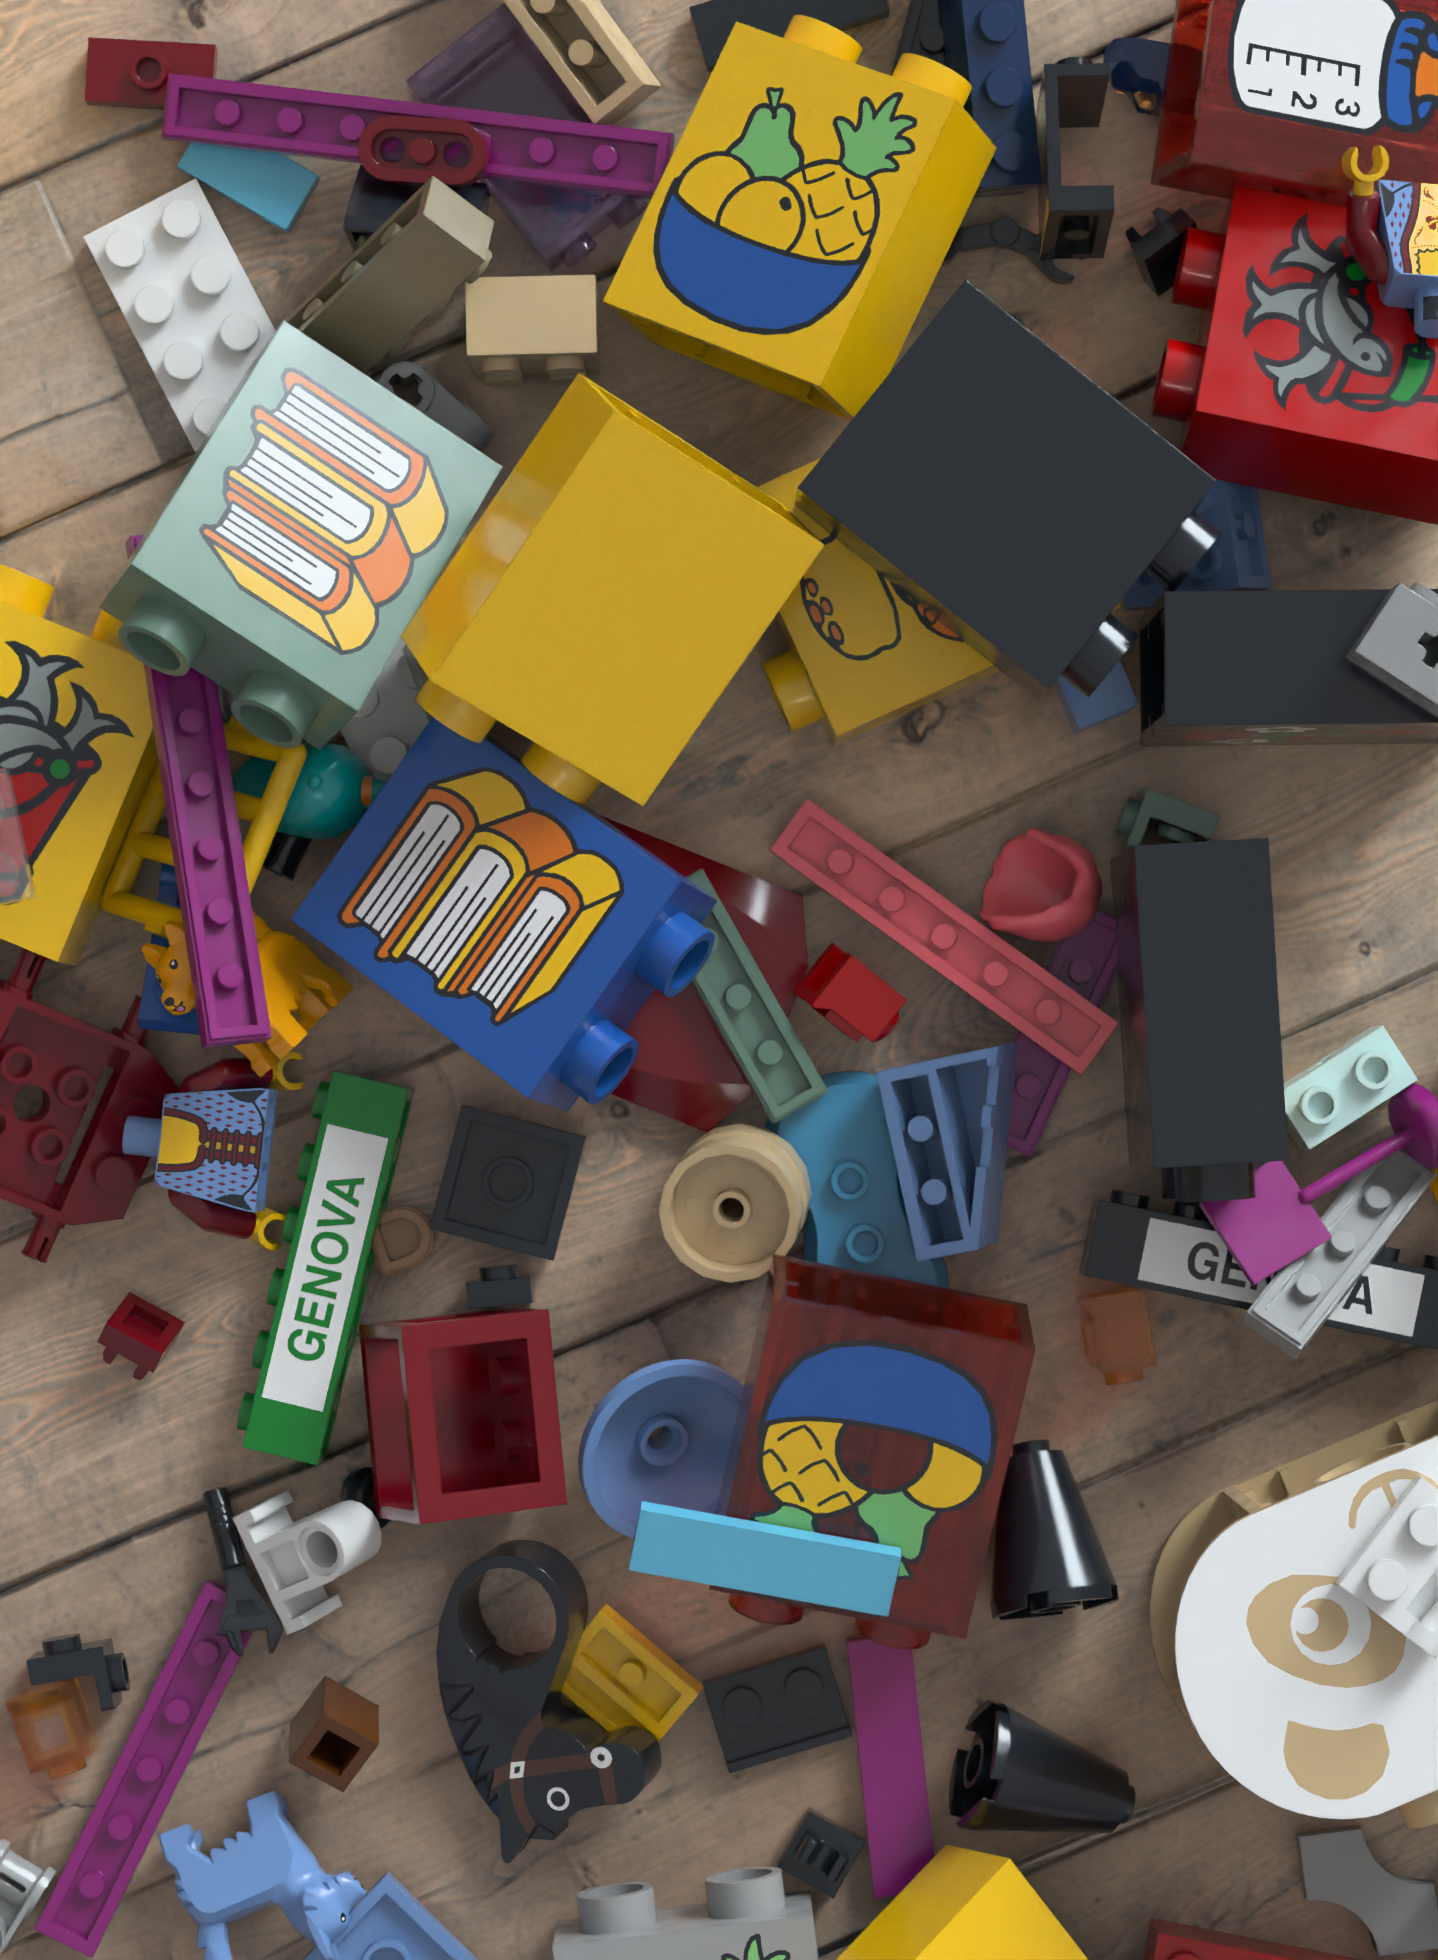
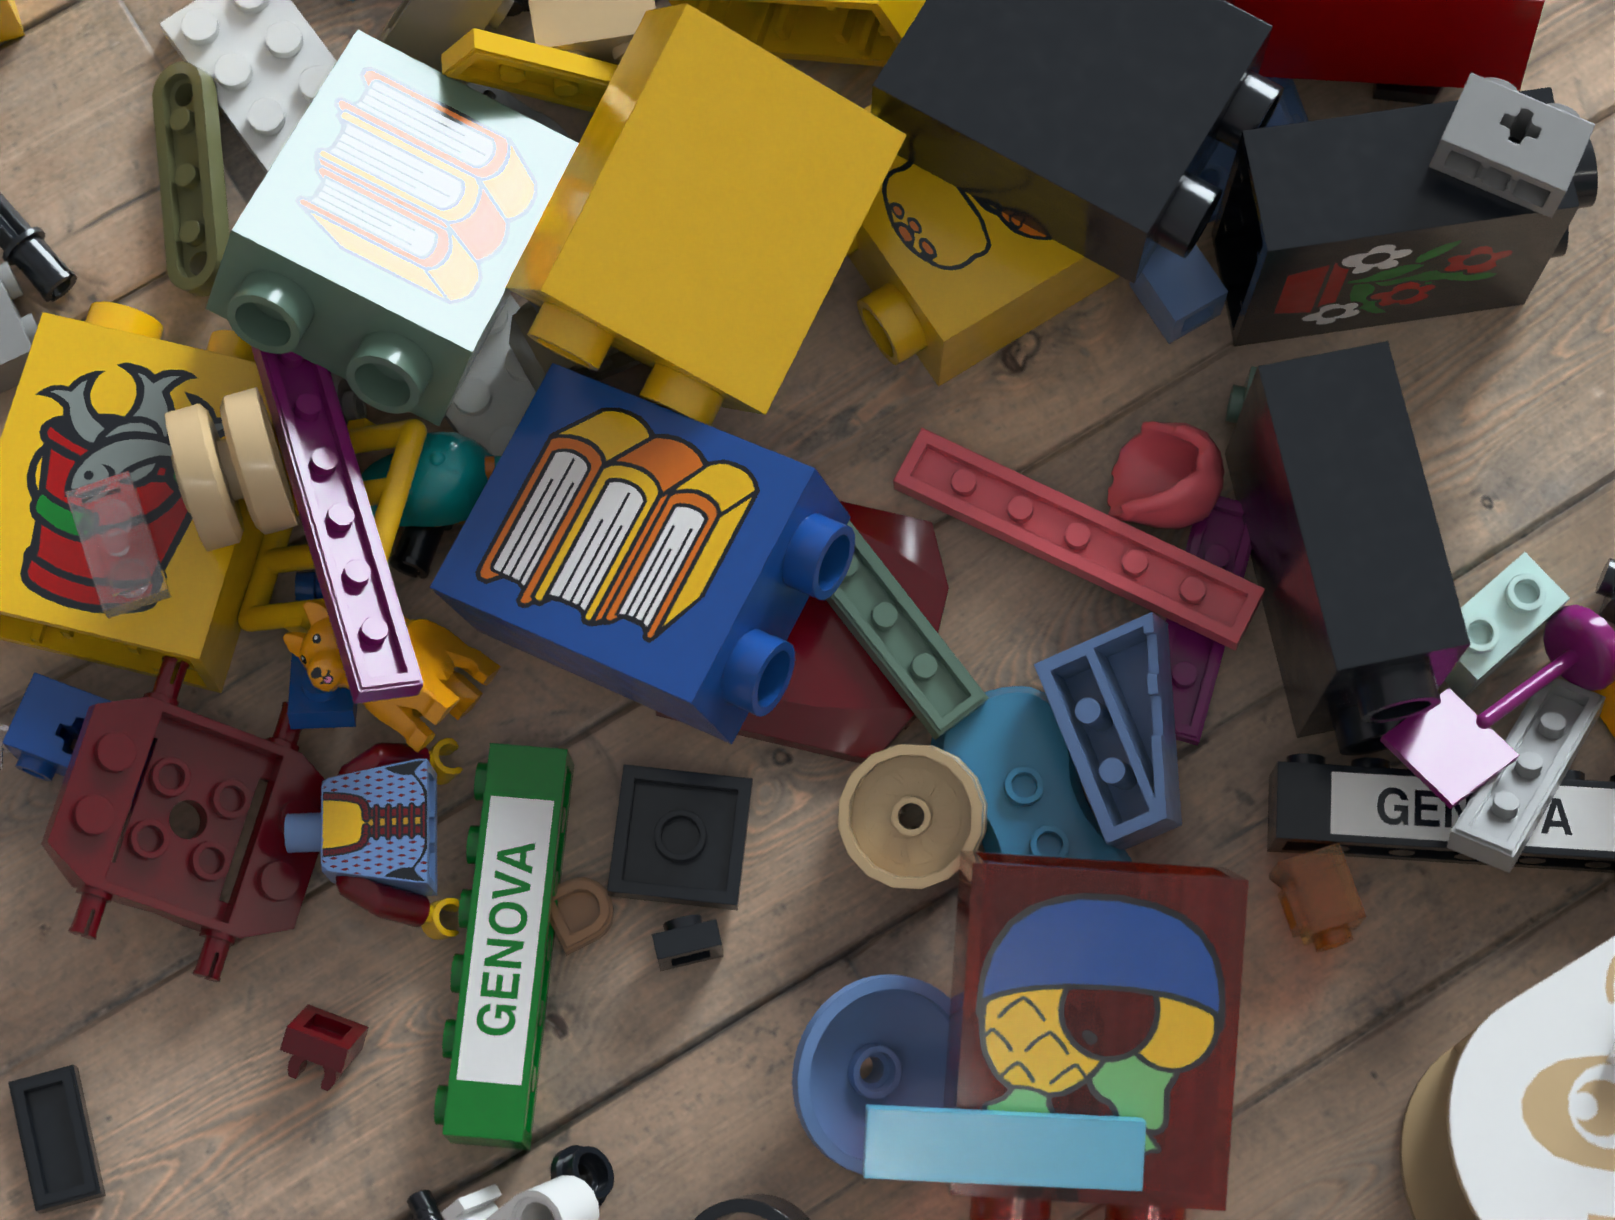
camera: 10 degrees left, 15 degrees down
dark red piece [359,1308,567,1524] -> none
red window [792,942,907,1043] -> none
black cone [990,1440,1119,1620] -> none
none -> olive plate [152,62,230,297]
none -> tan wheel [165,387,298,552]
none -> yellow tile [441,28,618,112]

